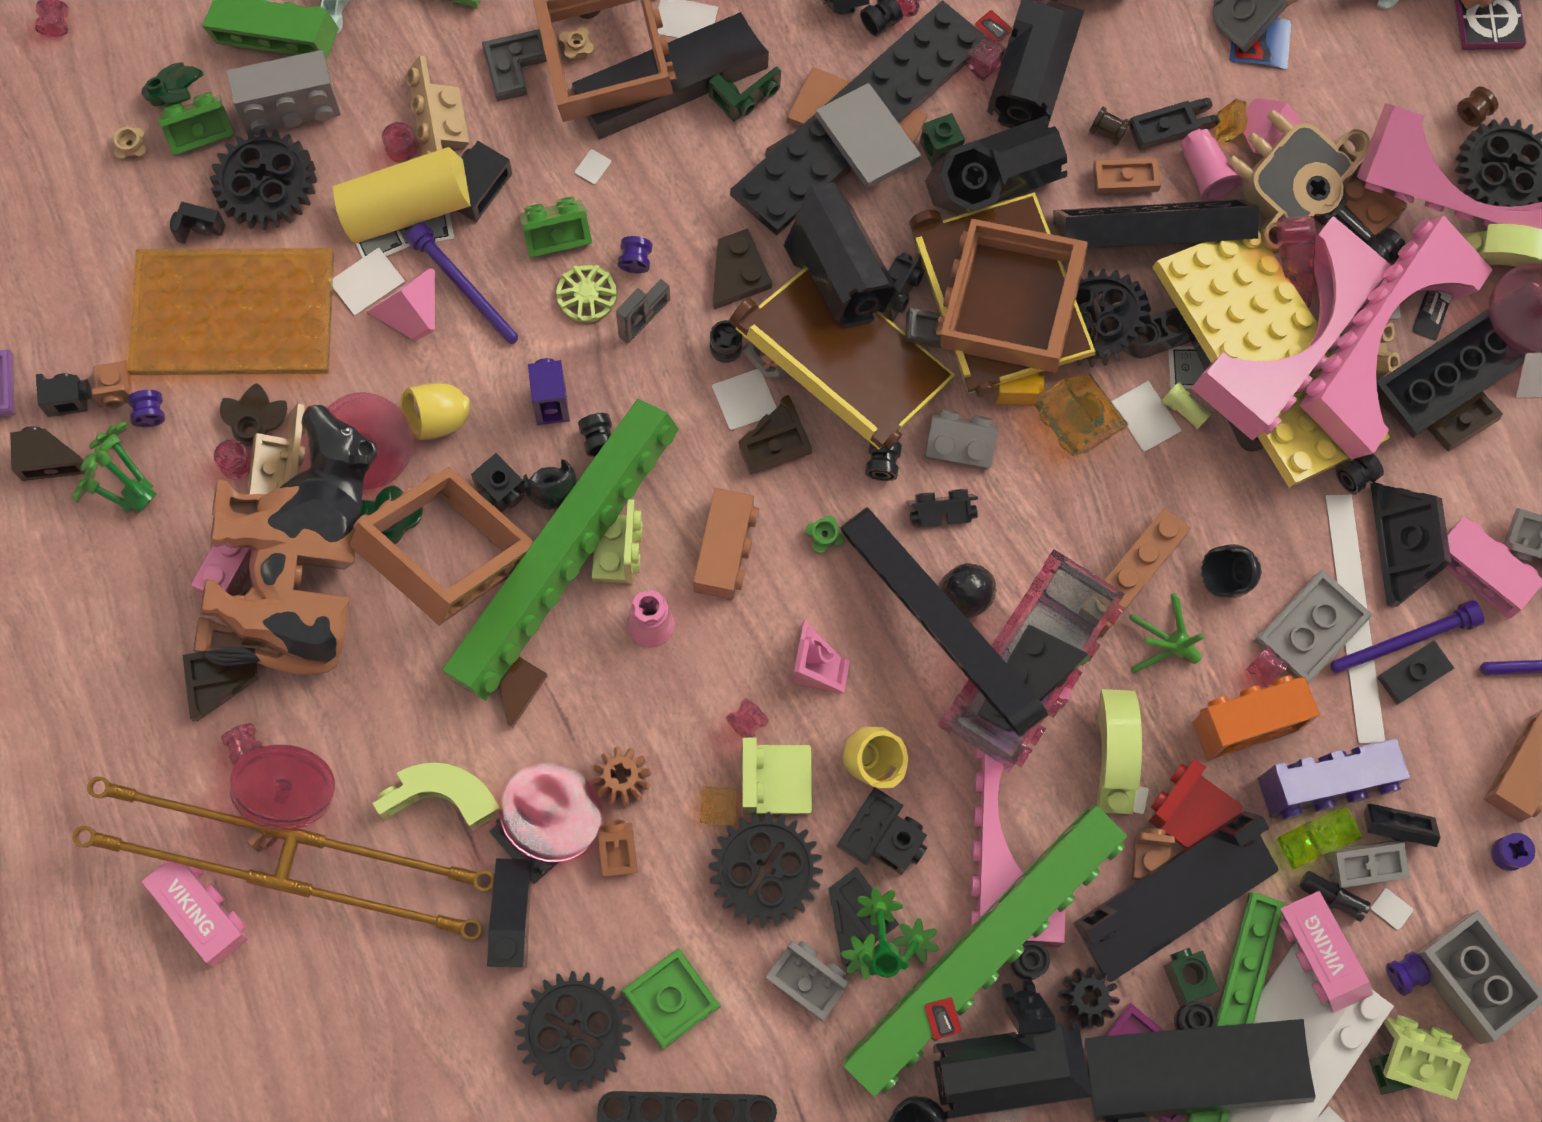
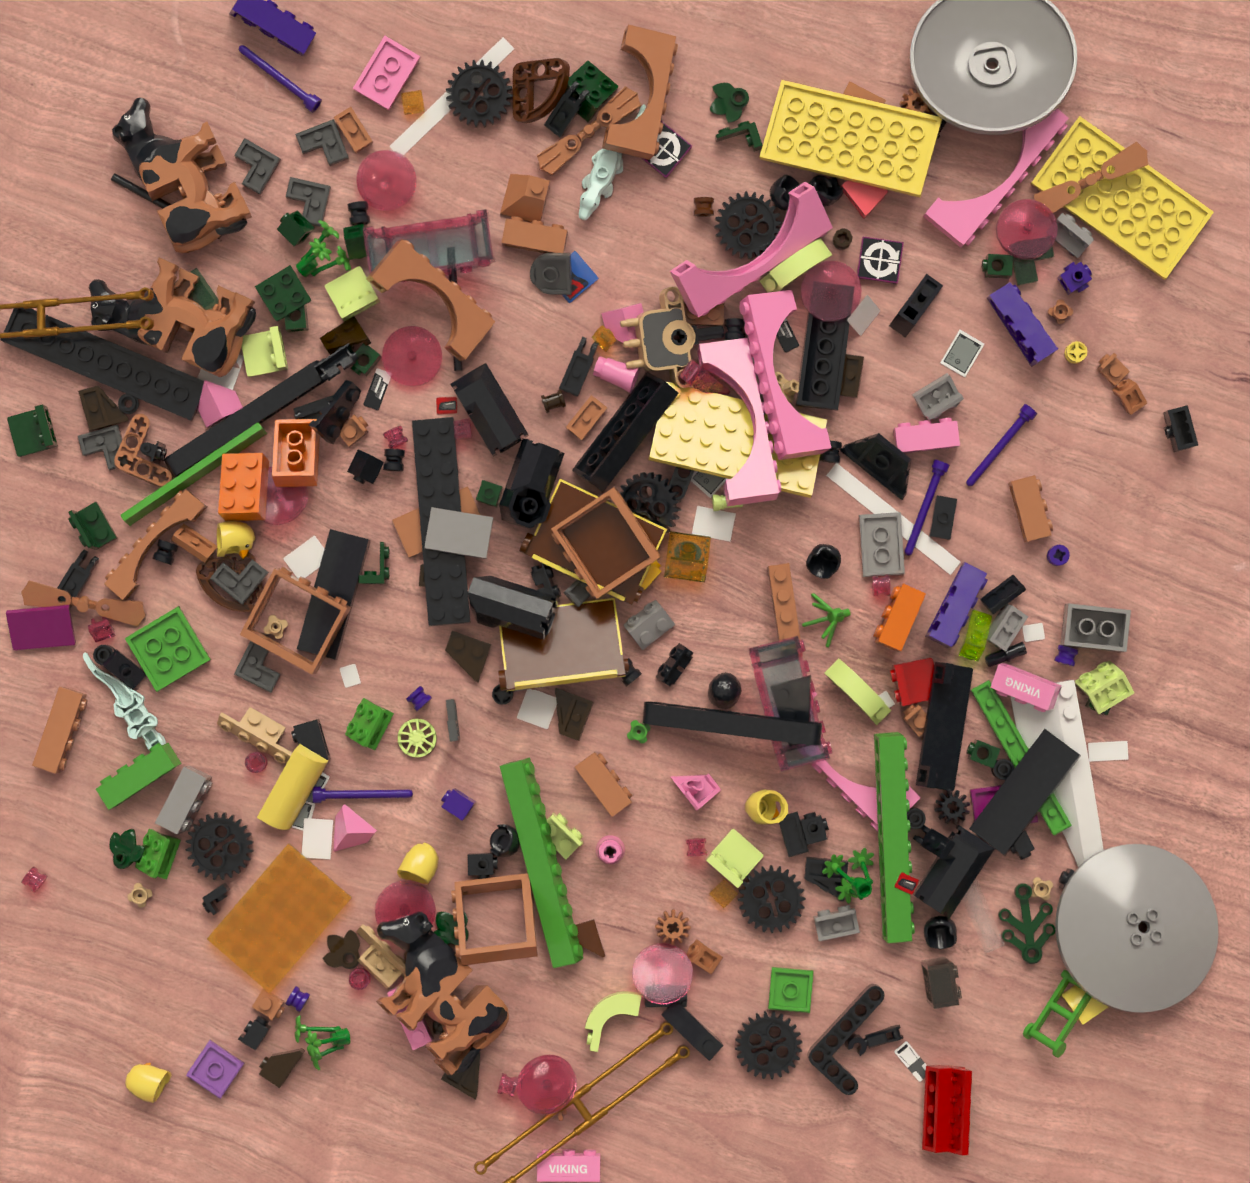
camera: 45 degrees left, 15 degrees up
black wheel [578,413,612,457] -> none

